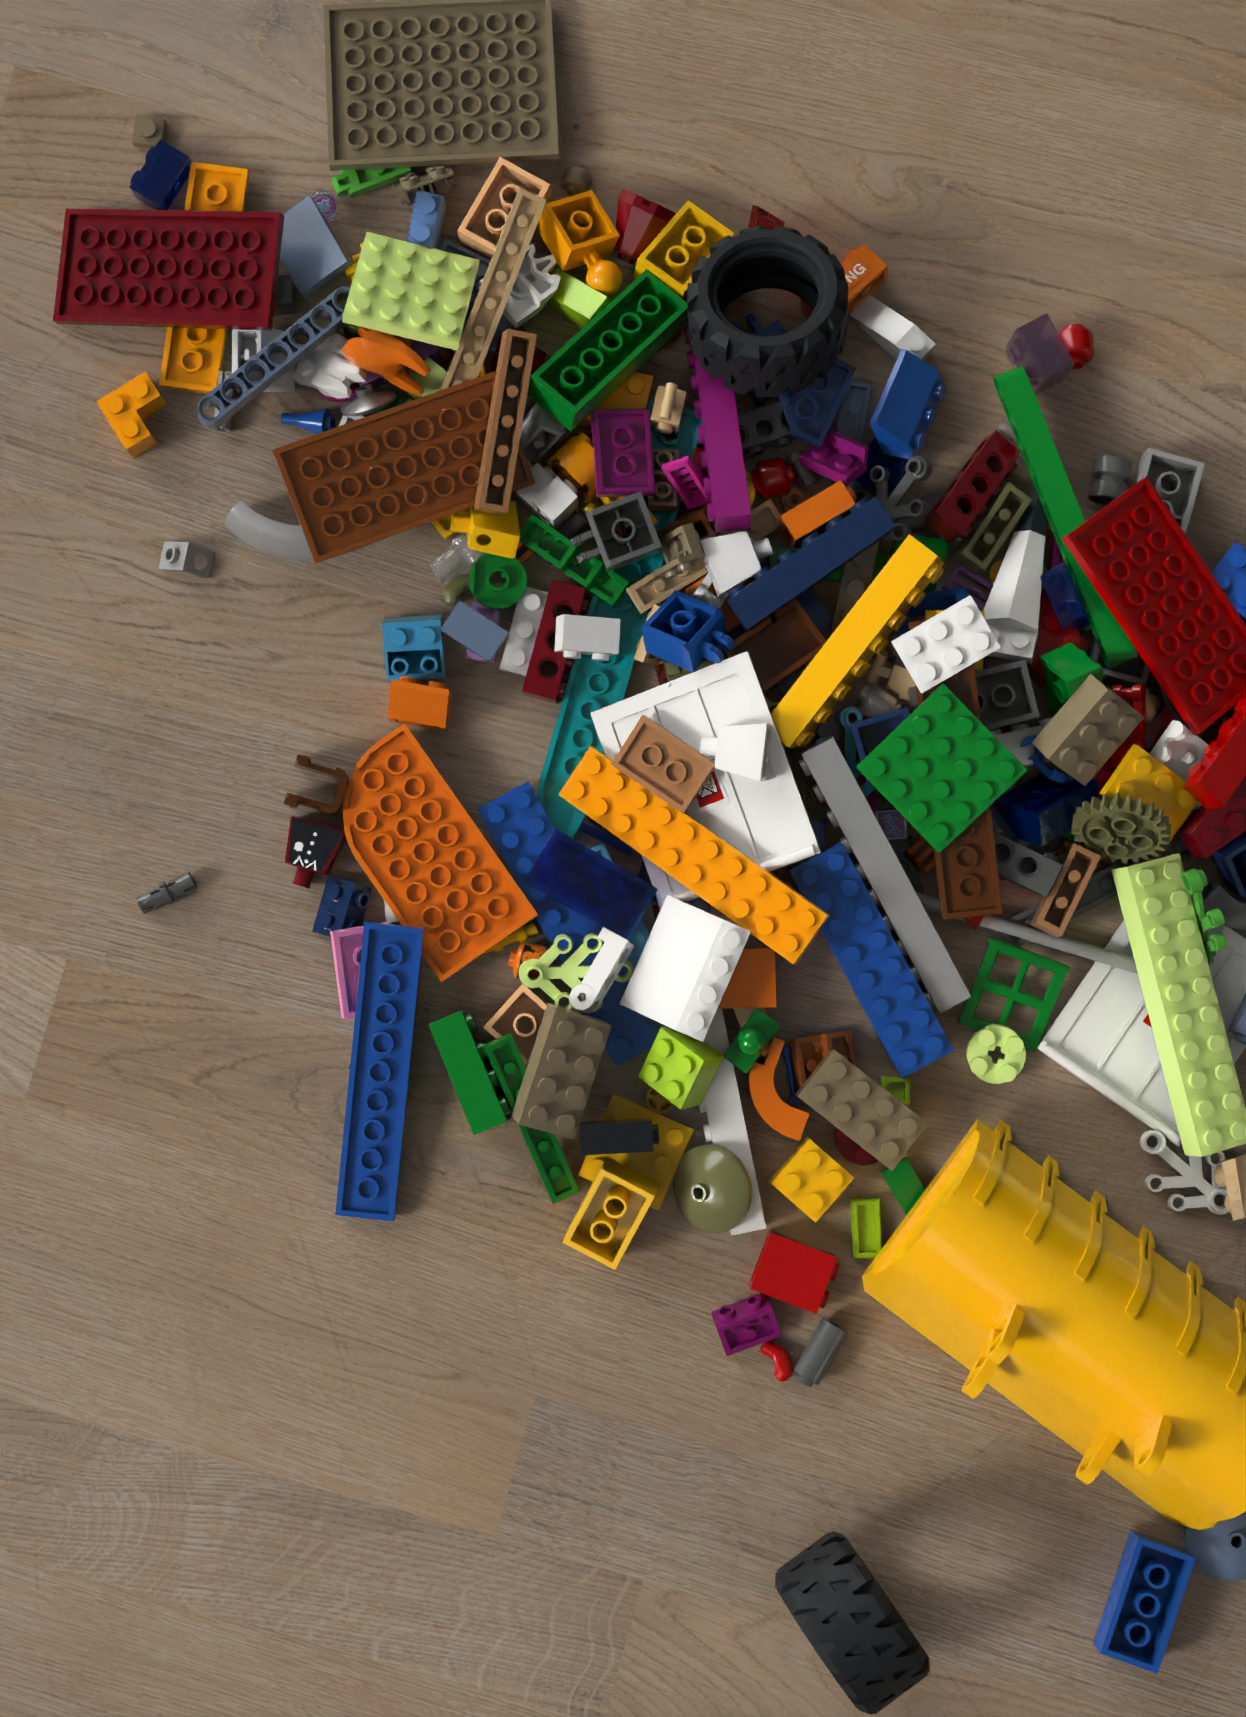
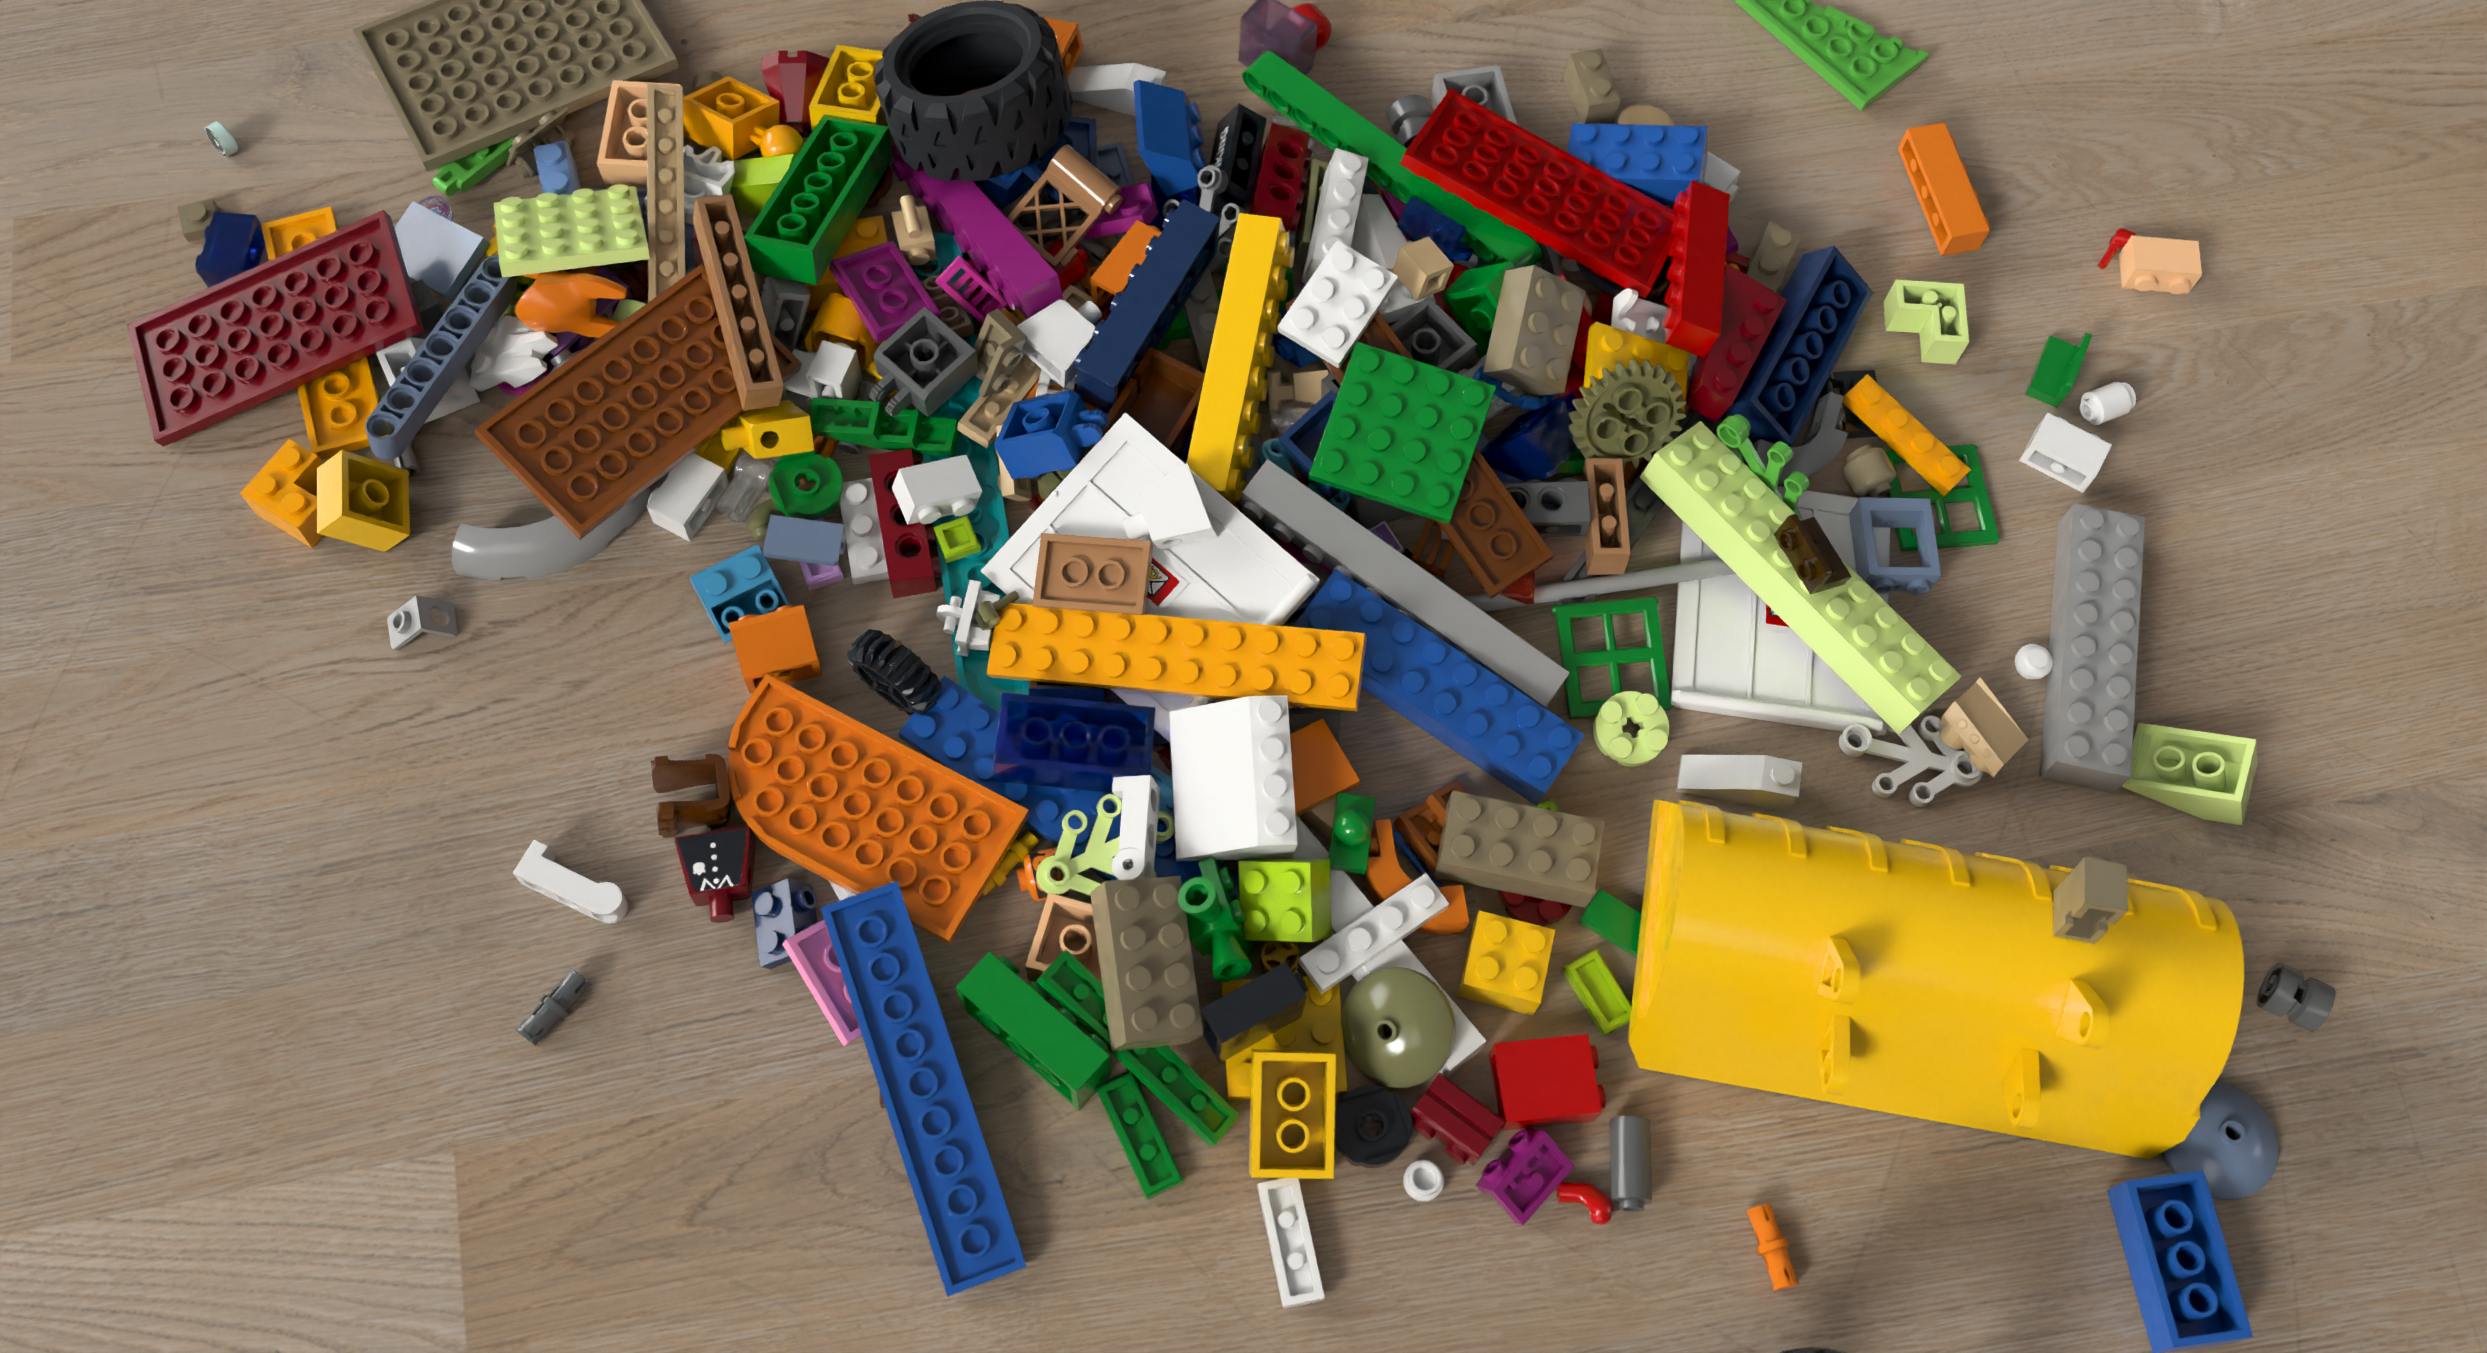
camera: 30 degrees left, 20 degrees down
none -> light aqua tile [205,121,238,158]
none -> yellow brick [317,450,410,552]
none -> white leg [513,840,628,924]
none -> white brick [647,453,730,542]
none -> black gear [847,629,942,715]
none -> lime tile [933,515,981,563]
none -> white hips [936,580,1000,657]
none -> olive hand [975,591,1019,630]
none -> medium nougat piece [1007,144,1123,269]
none -> green tile [1096,1072,1184,1200]
none -> green brick [1178,856,1254,982]
none -> black brick [1207,103,1267,216]
none -> white plate [1257,1178,1325,1309]
none -> white plate [1299,873,1449,994]
none -> white brick [1302,148,1369,283]
none -> black plate [1334,1085,1412,1168]
none -> tan brick [1392,236,1454,300]
none -> white plate [1403,1160,1444,1202]
none -> dark red brick [1410,1073,1505,1166]
none -> white slope [1676,755,1802,813]
none -> orange pin [1746,1203,1800,1291]
none -> dark brown bracket [1774,514,1852,595]
none -> dark tan brick [2053,856,2128,944]

